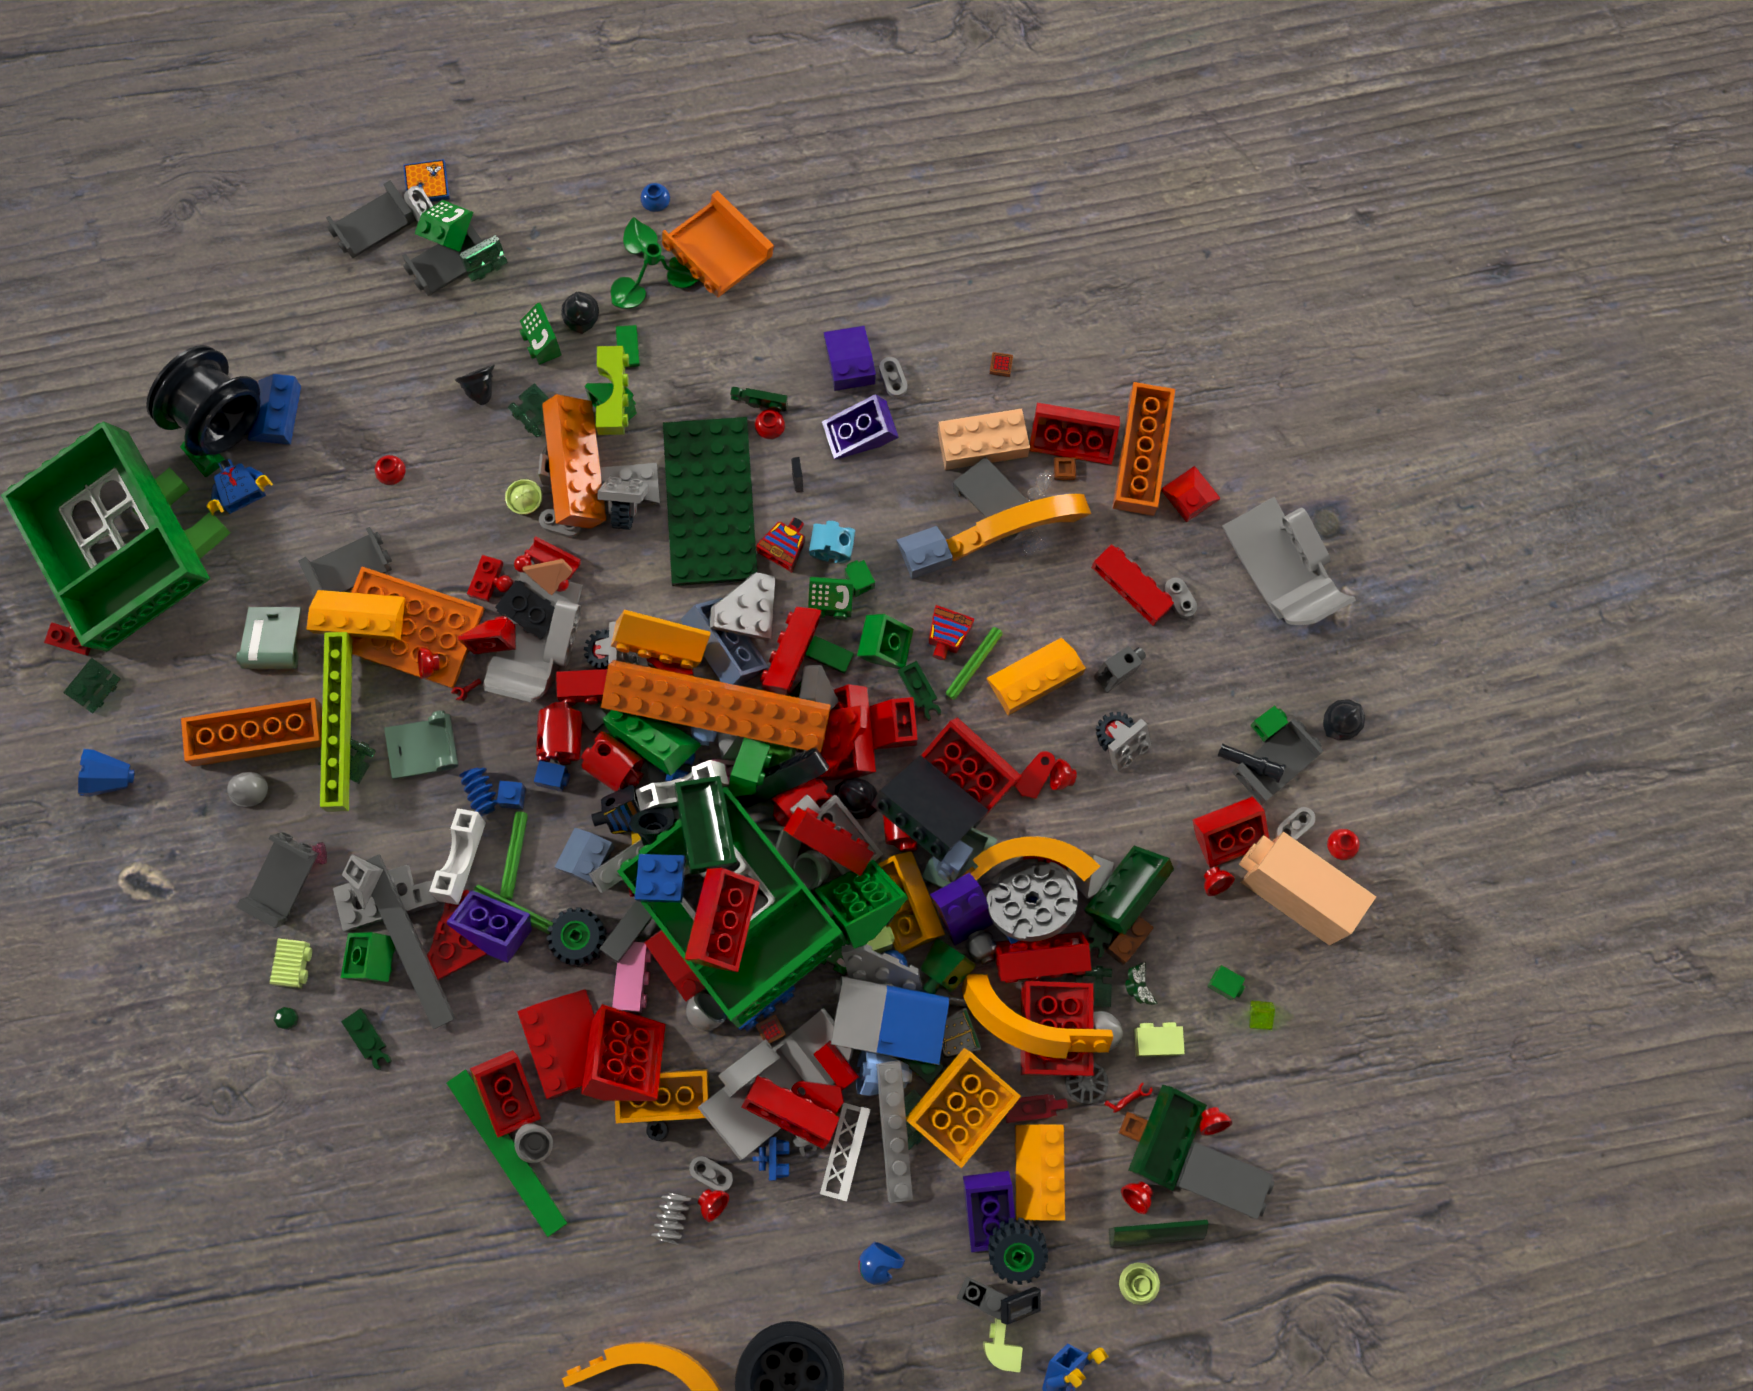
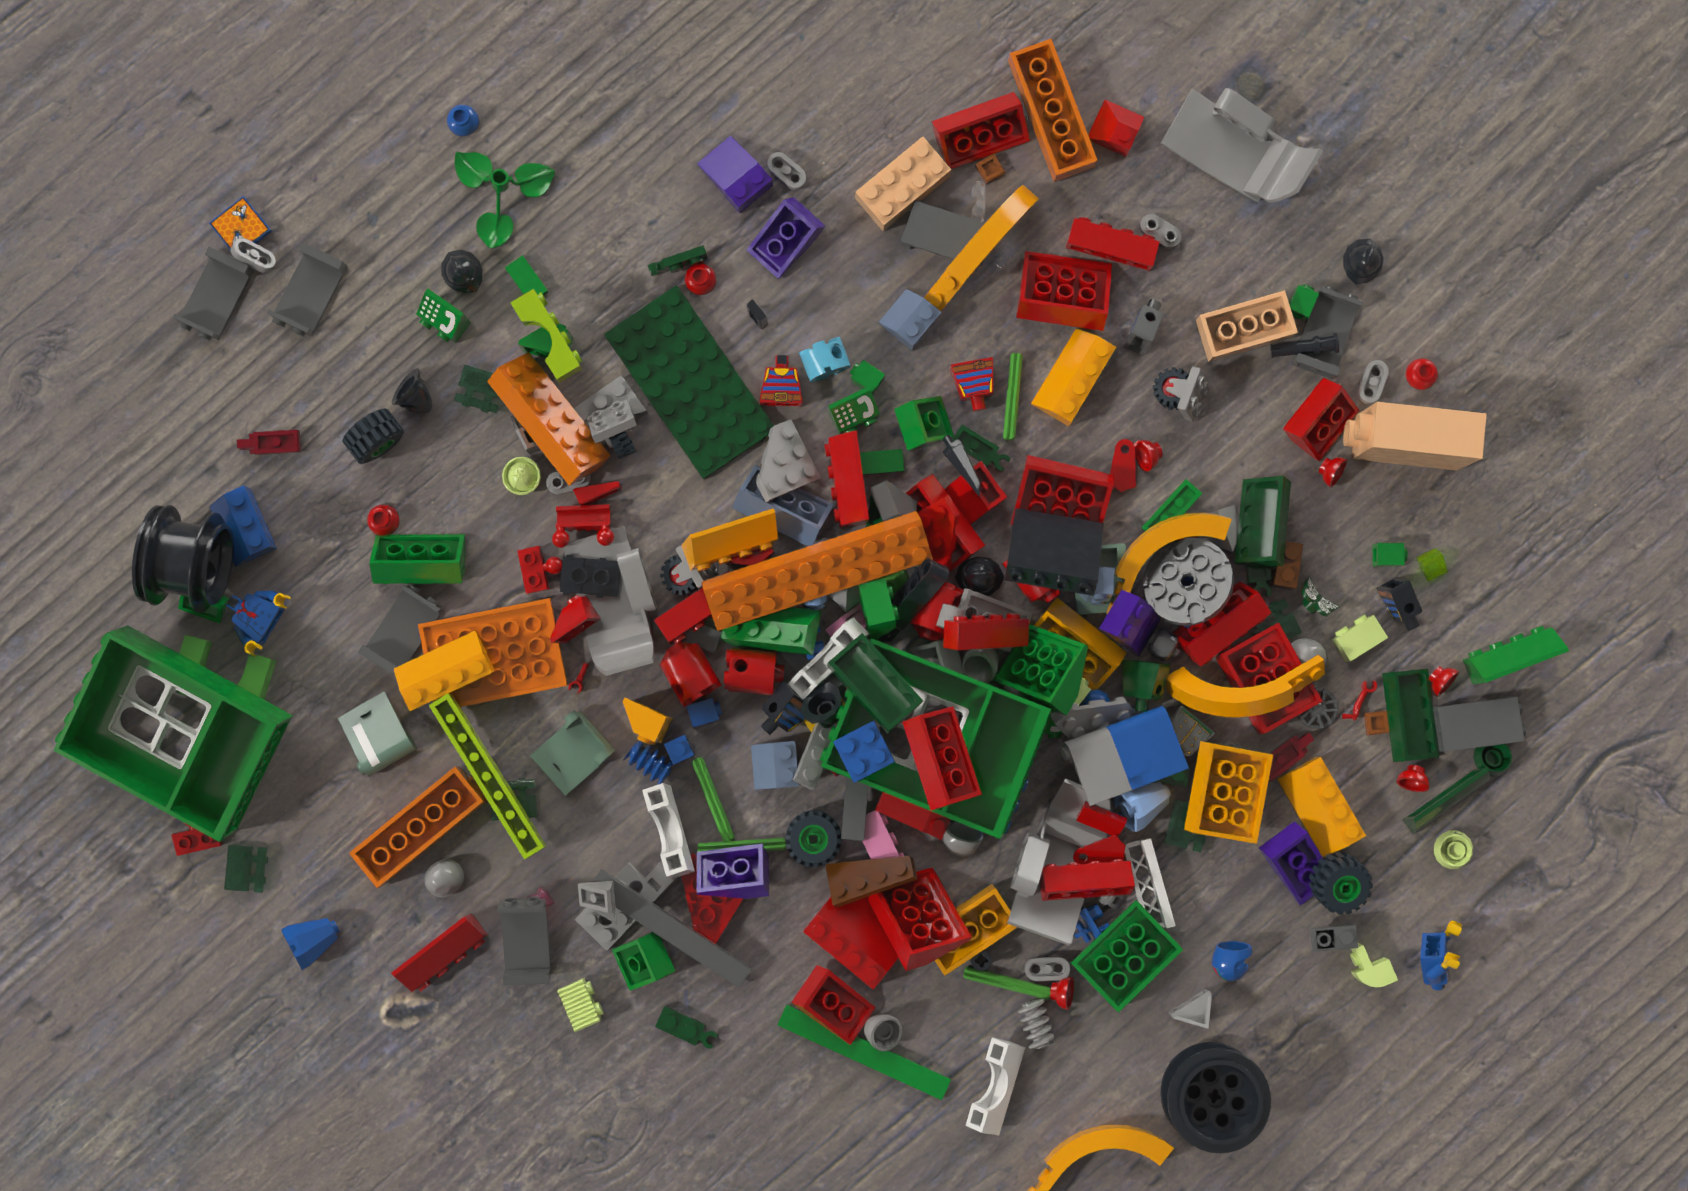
camera: 30 degrees left, 10 degrees up
dark green tile [274,1007,299,1030] -> none
green slope [415,200,474,252] -> none
red piece [418,647,439,679] -> none
clear green plate [459,235,508,282] -> none
nougat slope [523,559,572,596] -> none
orange panel [662,190,774,298] -> none
tile [755,1014,786,1044] -> none
light grey plate [876,1061,913,1203] -> none
tile [989,352,1013,377] -> none
black tile [1001,1287,1041,1325] -> none
none -> dark red hinge [237,430,301,455]
none -> black wheel [342,408,404,464]
none -> green slope [369,534,465,584]
none -> red slope [391,913,488,992]
none -> red slope [573,481,622,505]
none -> light orange slope [623,698,673,745]
none -> reddish brown wing [825,856,917,908]
none -> black bar [943,435,980,497]
none -> bright green axle [963,966,1051,999]
none -> white arch [966,1038,1025,1135]
none -> red slope [1016,251,1112,331]
none -> green slope [1071,900,1183,1013]
none -> green plate [1141,479,1203,532]
none -> light grey slope [1168,989,1212,1029]
none -> light nougat brick [1196,290,1298,362]
none -> black torso [1376,577,1422,631]
none -> green slope [1463,625,1569,684]
none -> dark green hat [1473,744,1512,777]

